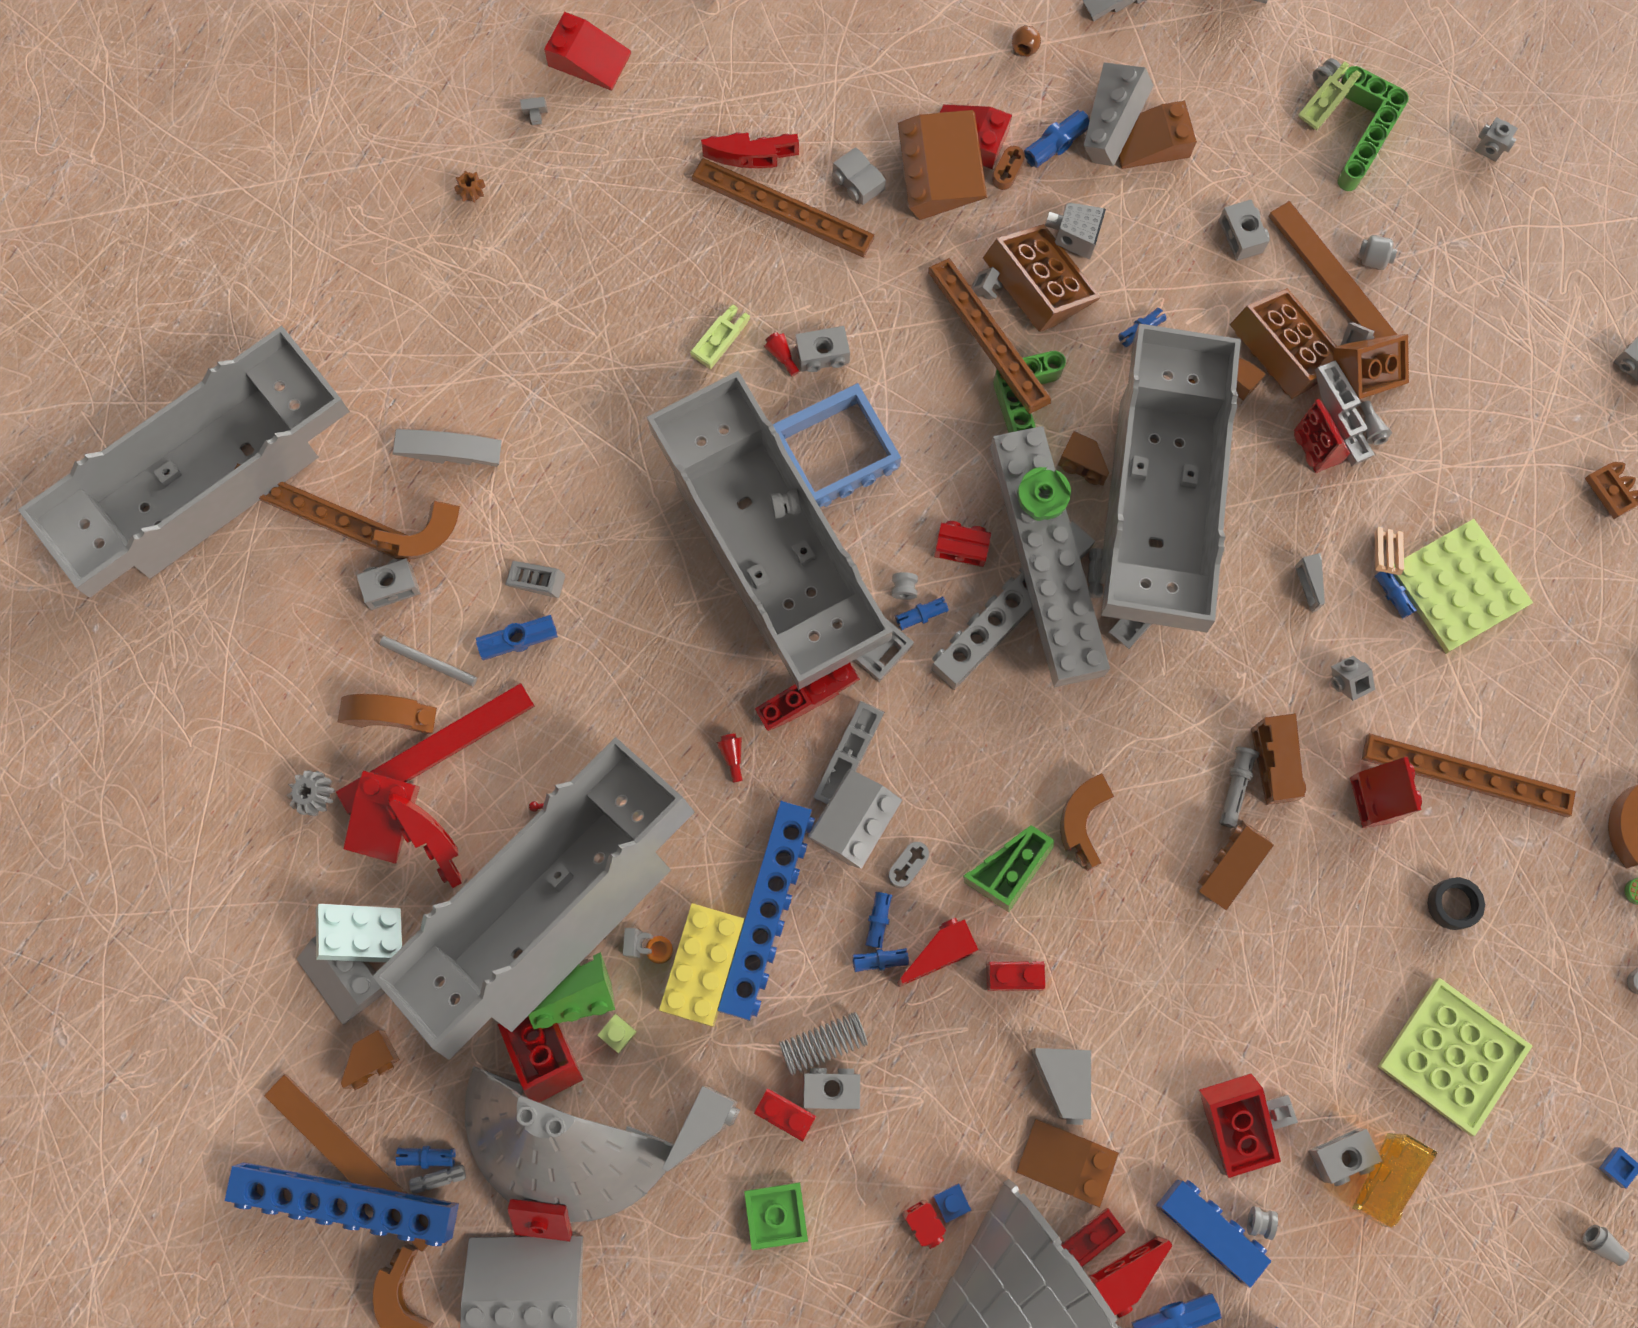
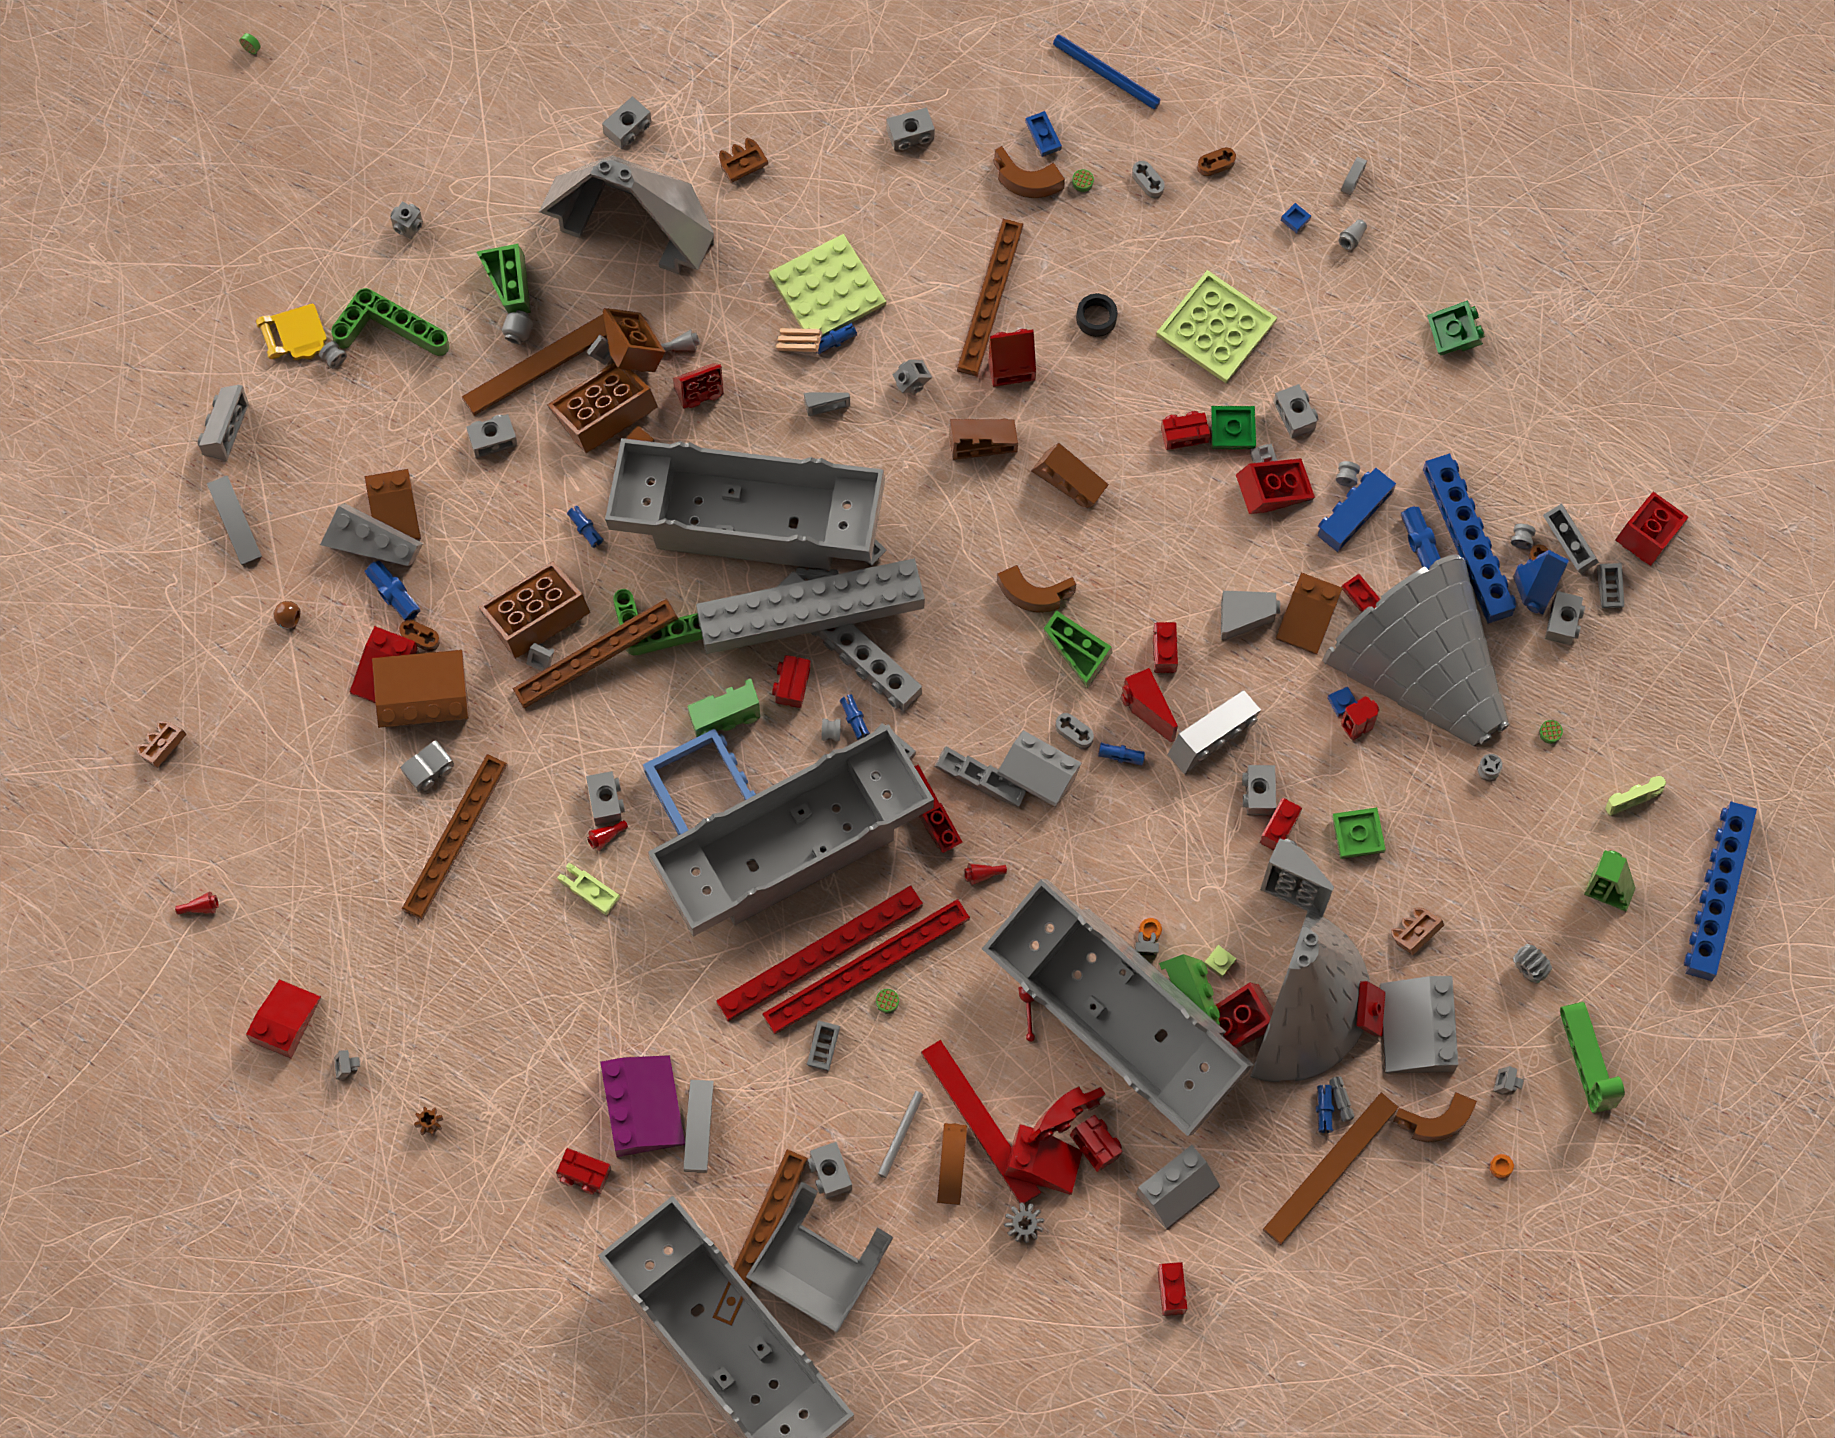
camera: 90 degrees left, 5 degrees down
blue brick [225,1162,459,1246] -> none
light aqua plate [316,904,402,962] -> none
dark orange slope [341,1030,400,1091] -> none
dark orange arch [370,500,460,560] -> none
blue piece [476,615,558,661] -> none
light yellow brick [659,903,745,1027] -> none
red slope [701,132,799,168] -> none
blue brick [718,801,815,1021] -> none
light grey wheel [771,489,801,519] -> none
light grey piece [779,1012,868,1076] -> none
blue pin [852,948,909,972] -> none
bright green plate [1017,467,1071,521] -> none
light grey torso [1045,203,1106,259] -> none
dark orange slope [1058,431,1109,486] -> none
red slope [1088,1236,1173,1318] -> none
light grey pin [1219,747,1259,828] -> none
yellowish green hinge [1298,62,1361,131] -> none
light grey slope [1315,360,1375,466] -> none
clear yellow wedge [1352,1133,1438,1228] -> none
none -> yellow piece [256,304,327,360]
none -> bright green wedge [477,244,531,314]
none -> light grey piece [539,155,714,274]
none -> red brick [556,1148,611,1195]
none -> magenta slope [600,1055,685,1157]
none -> bright green wedge [687,678,760,737]
none -> red plate [716,885,923,1021]
none -> light grey piece [746,1182,893,1332]
none -> red plate [762,899,970,1035]
none -> tile [876,989,899,1013]
none -> red brick [1070,1115,1123,1172]
none -> red brick [1157,1262,1188,1316]
none -> red brick [1161,411,1210,450]
none -> wedge [1167,690,1261,775]
none -> green plate [1211,406,1256,449]
none -> dark orange plate [1391,908,1444,955]

